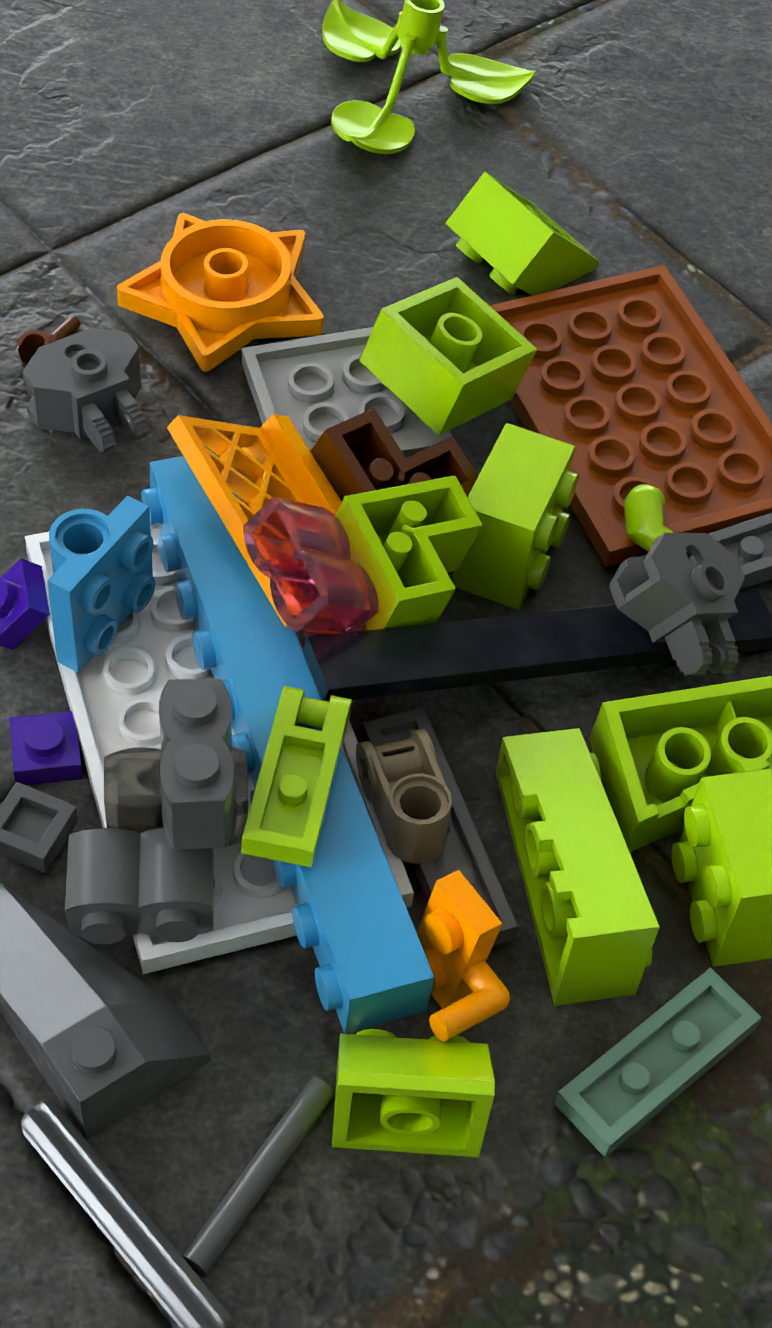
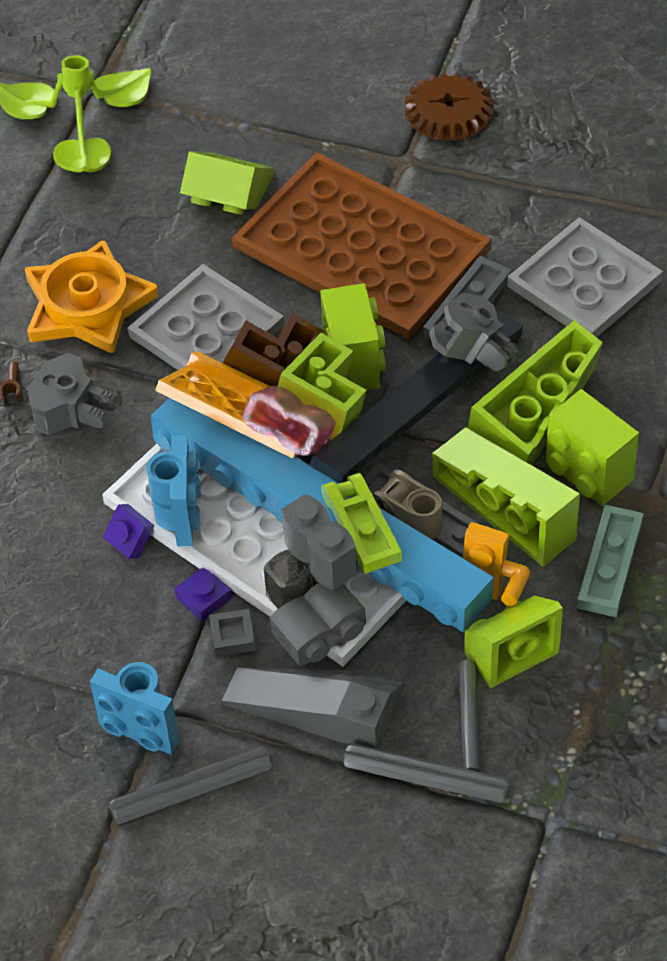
camera: 25 degrees left, 0 degrees up
lime brick [359,277,537,435] -> none
lime arm [624,484,687,552] -> none

